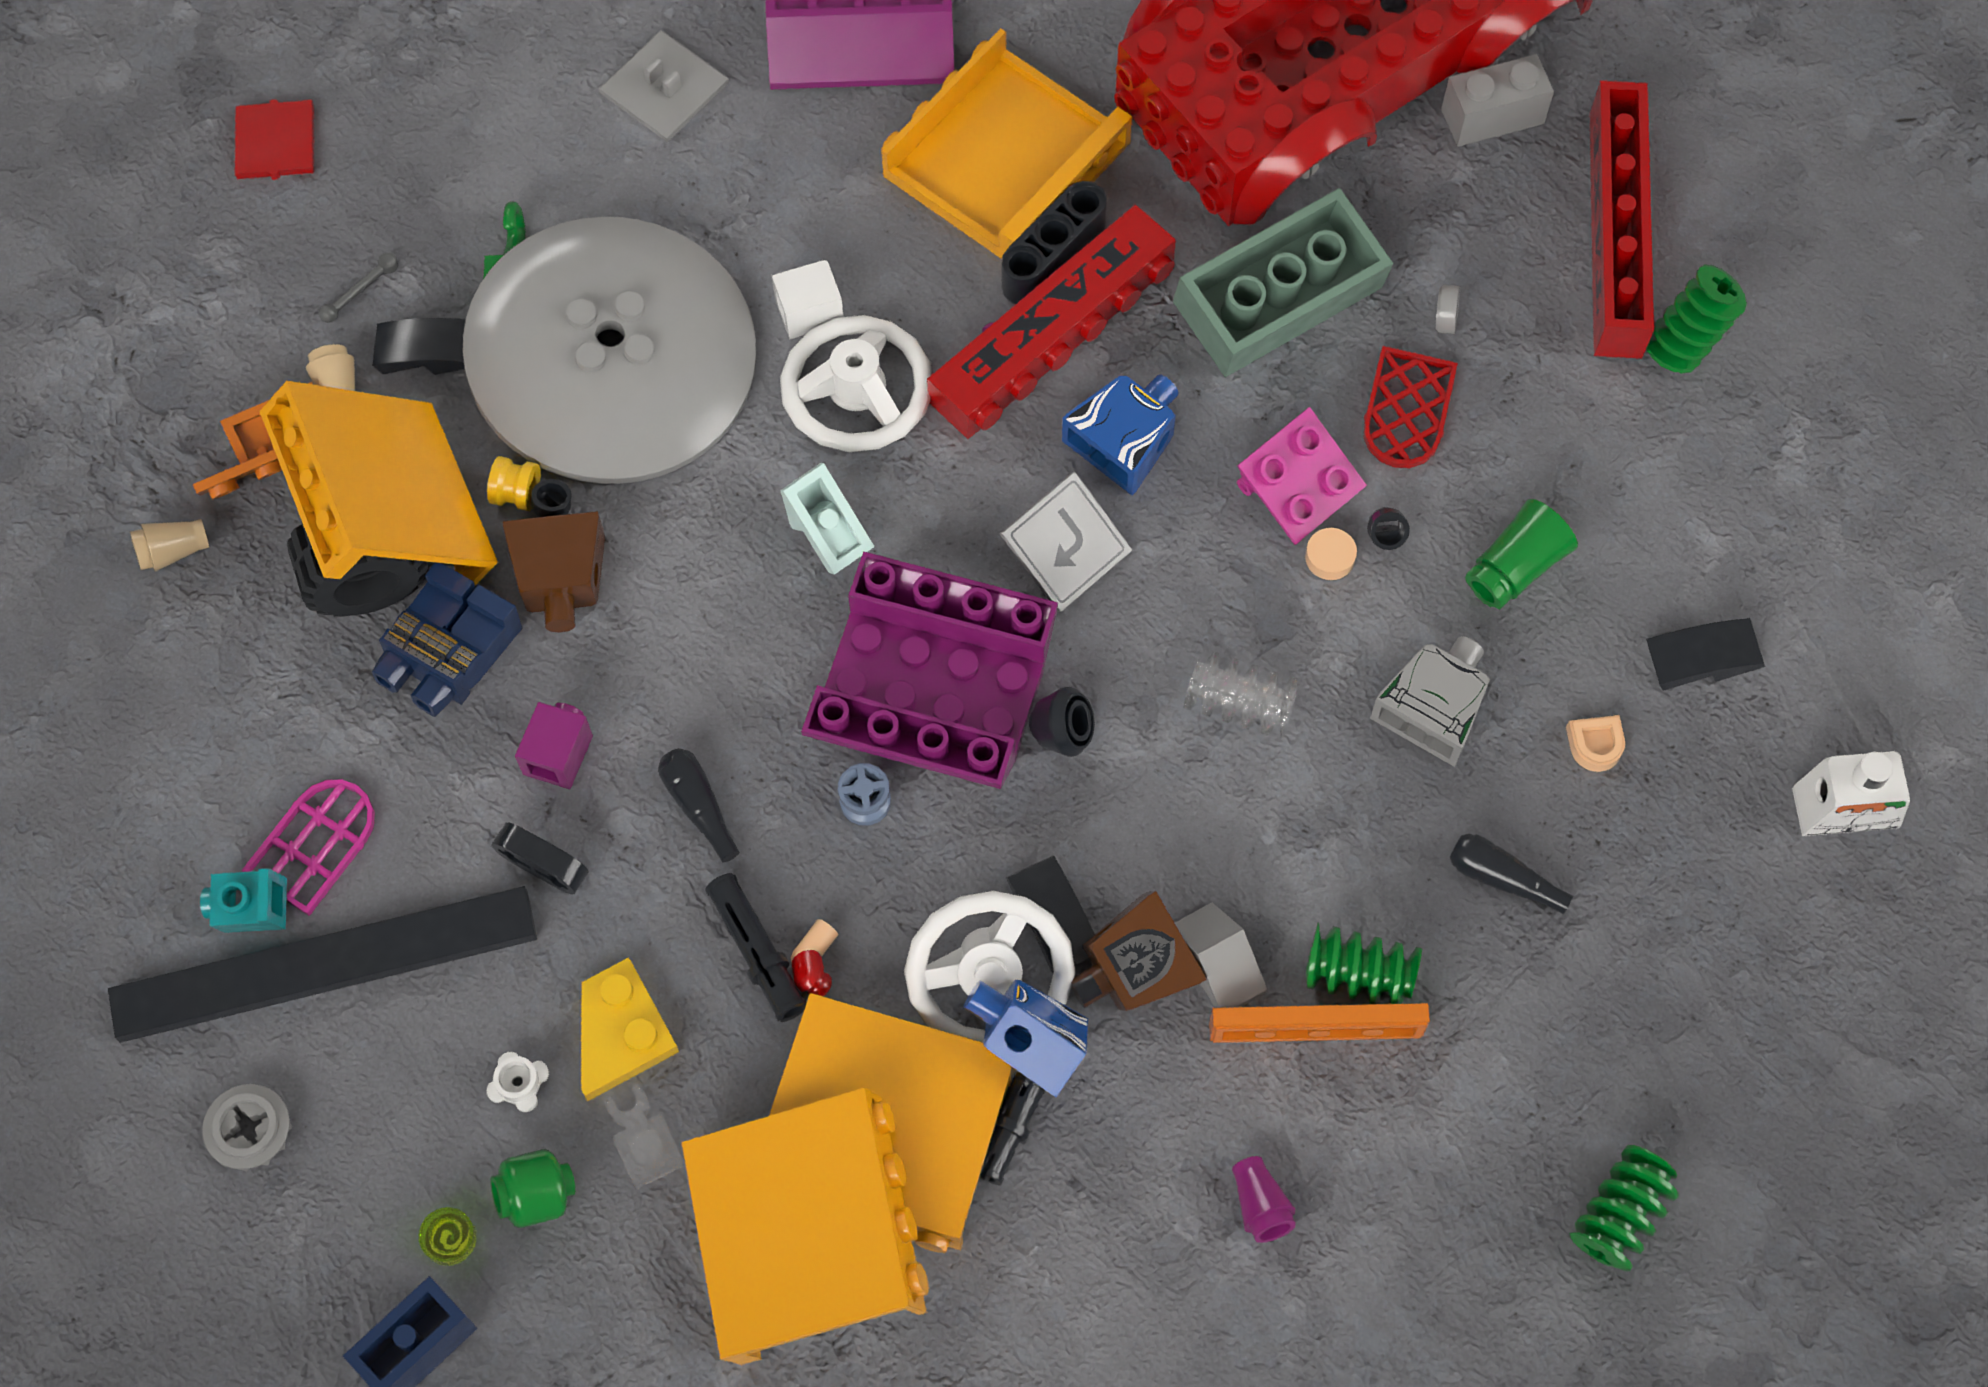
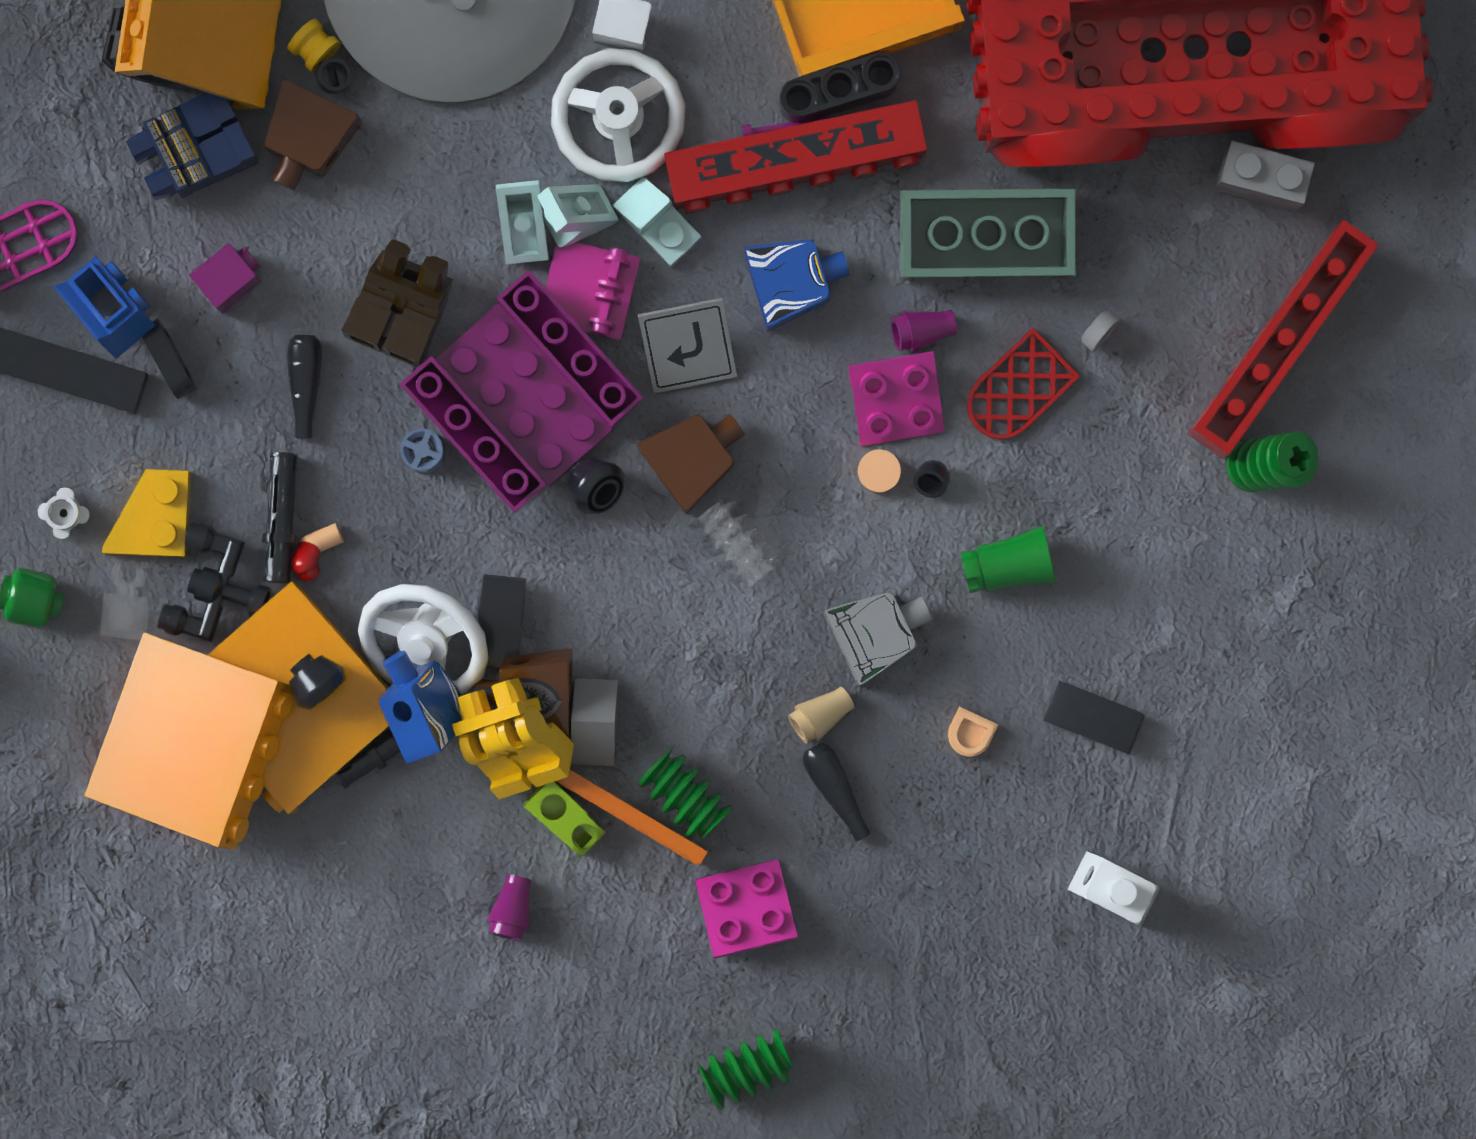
camera: 30 degrees right, 20 degrees up
none -> blue window [54,256,155,359]
none -> black piece [157,522,271,642]
none -> black cone [289,654,346,710]
none -> dark brown hips [341,239,453,368]
none -> yellow hips [452,678,574,800]
none -> lime leg [523,781,606,857]
none -> light aqua slope [537,184,619,248]
none -> dark pink hinge [546,242,641,341]
none -> light aqua slope [612,177,702,268]
none -> reddish brown torso [637,414,745,514]
none -> dark pink hinge [695,859,798,959]
none -> tan cone [788,687,855,744]
none -> magenta cone [891,310,957,353]

